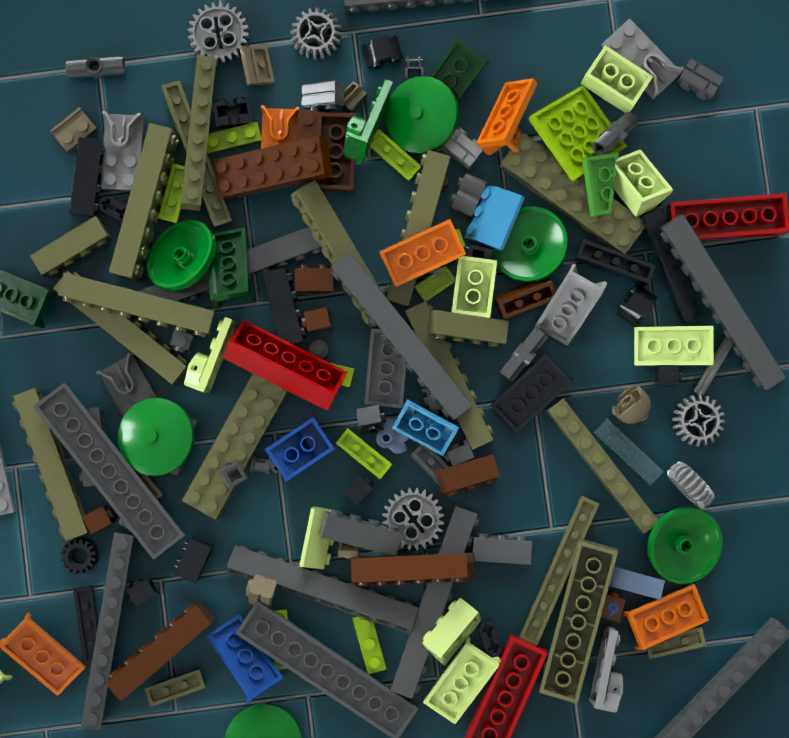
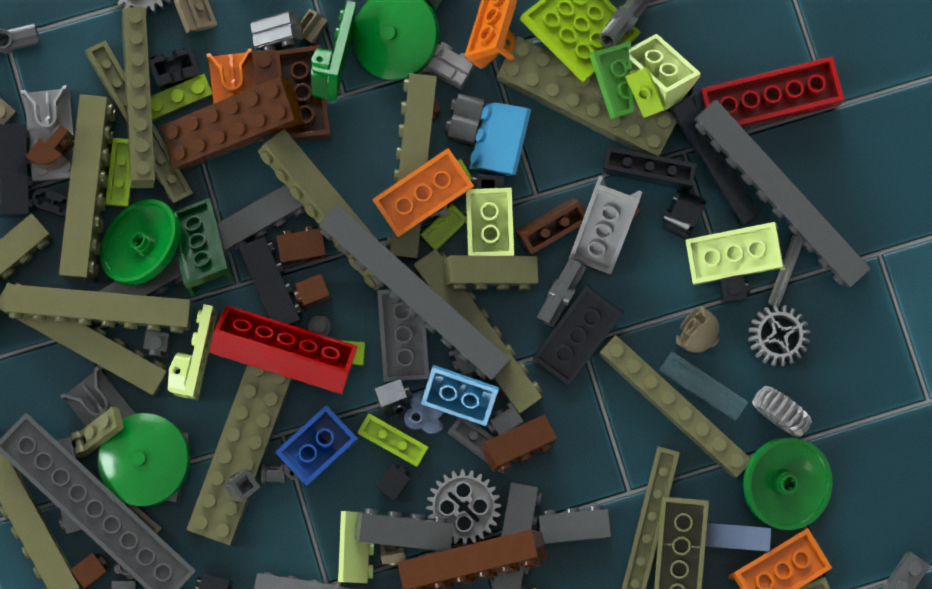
camera: 20 degrees left, 5 degrees down
lime plate [370,129,422,182] -> none
green dish [492,206,568,283] -> none
reddish brown brick [601,591,625,623] -> none
none -> reddish brown brick [25,125,75,171]
none -> olive plate [71,407,124,458]
none -> lime plate [625,67,666,118]

